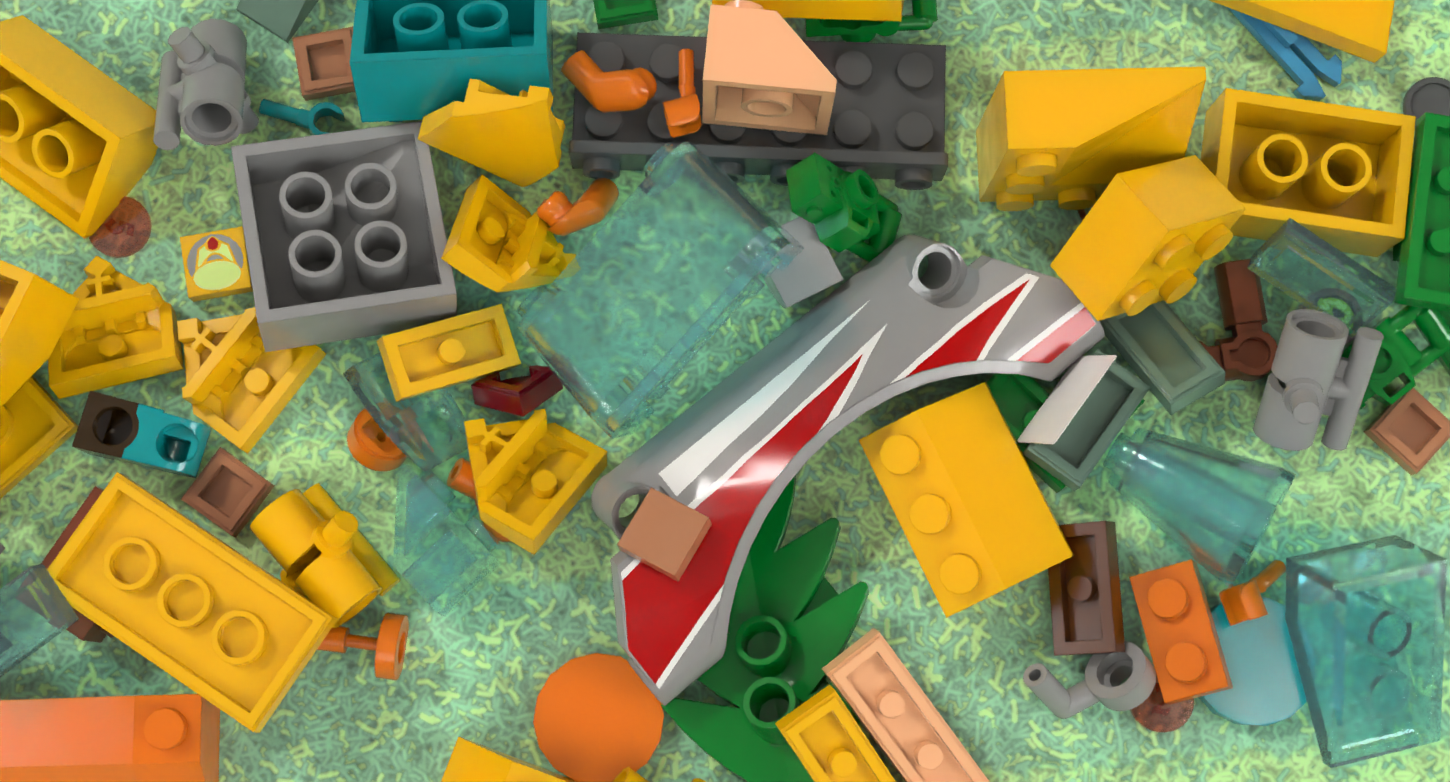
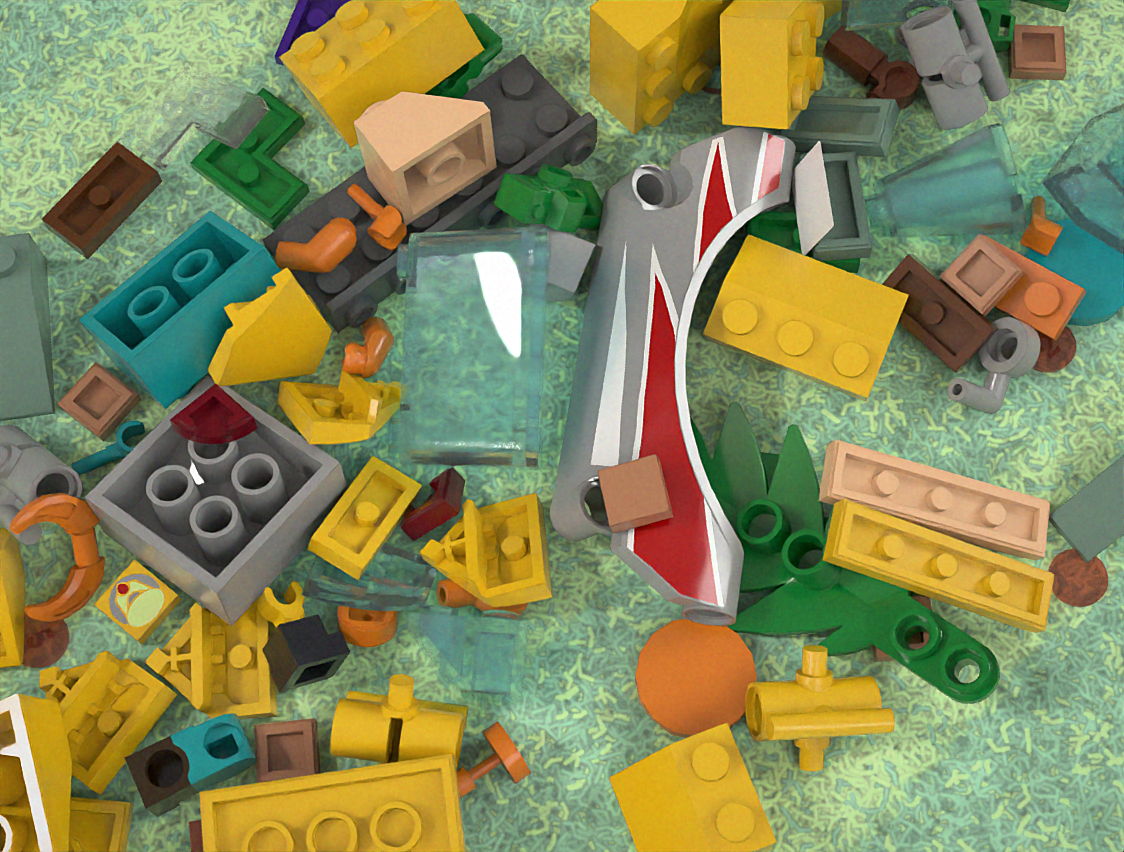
camera: 35 degrees left, 10 degrees down
none -> orange piece [9,492,105,622]
none -> dark red tile [170,383,258,444]
none -> black piece [257,581,351,693]
none -> nougat tile [940,233,1025,316]

